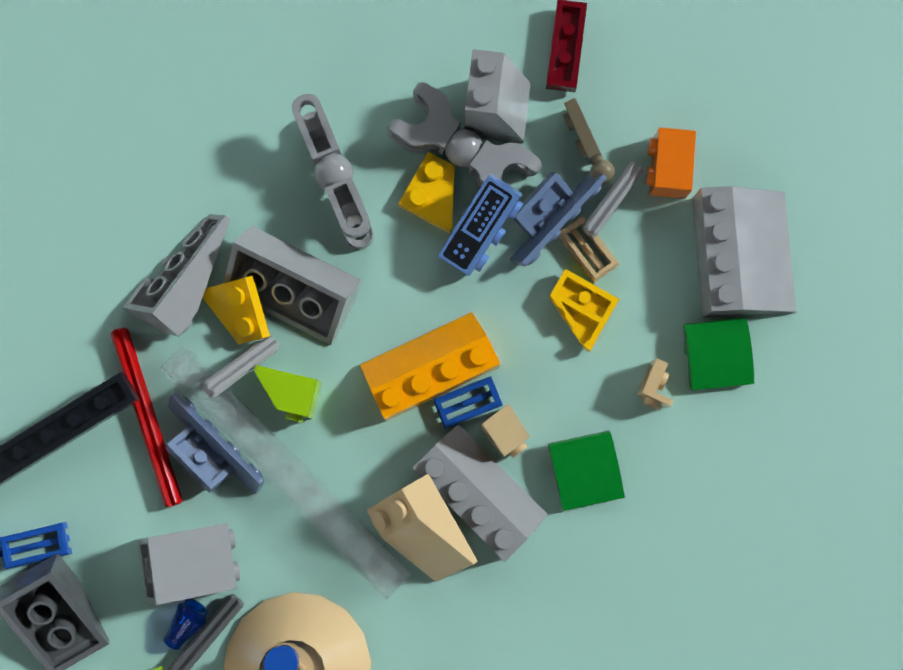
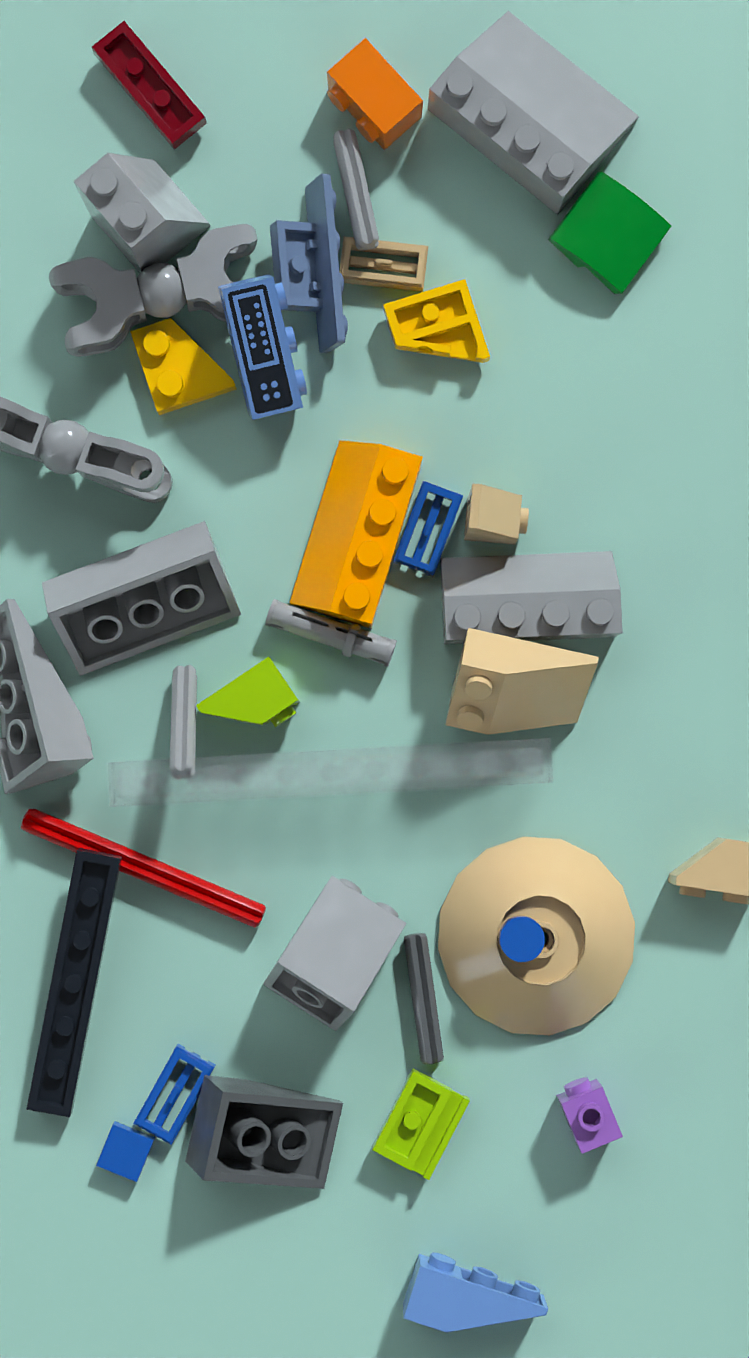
camera: 50 degrees left, 5 degrees up
clear blue cone [163,599,208,650] -> none
sand blue bracket [165,392,264,494] -> none
yellow wing [202,276,270,344] -> none
green slope [548,430,625,511] -> none
dark tan plate [563,98,615,184] -> none
tan bracket [636,358,673,411] -> none
none -> light grey pin [265,599,397,667]

